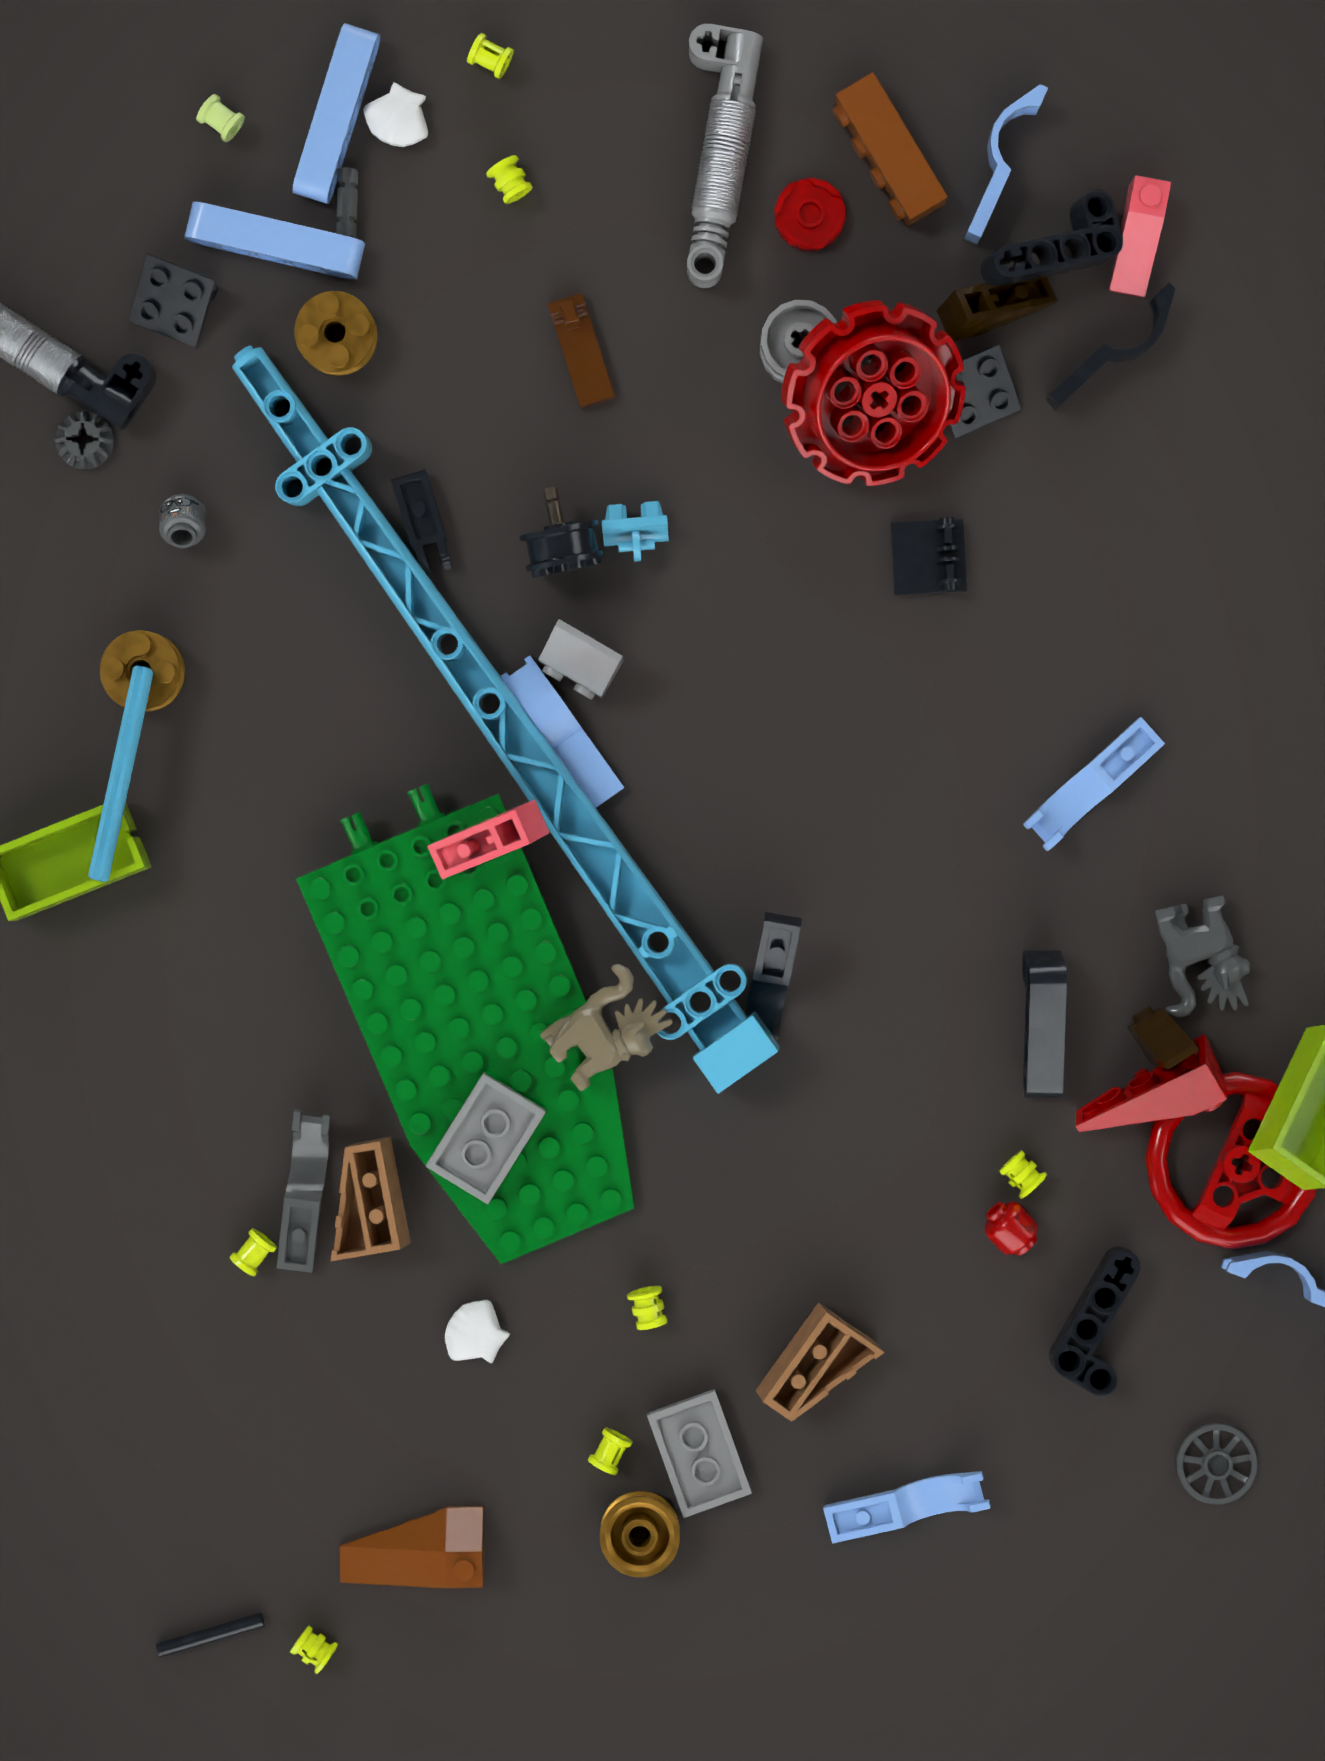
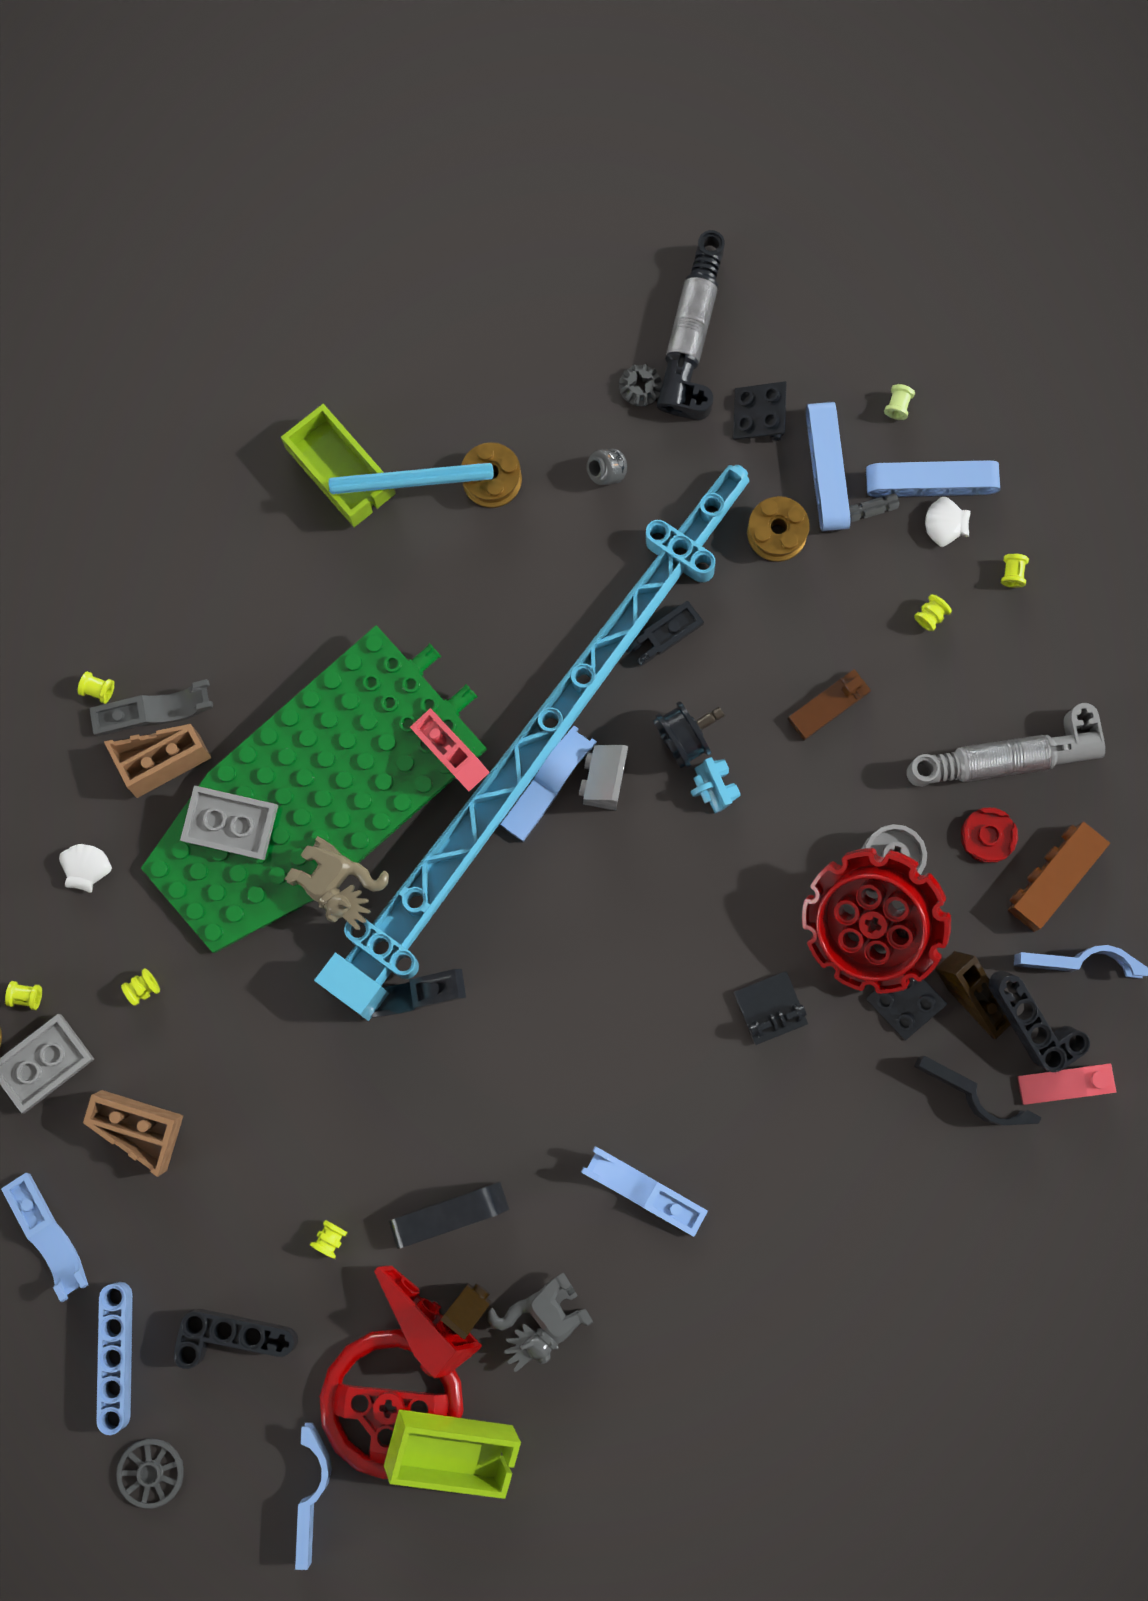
camera: 70 degrees right, 10 degrees down
red head [984,1201,1038,1256] -> none
none -> light blue beam [97,1282,133,1435]

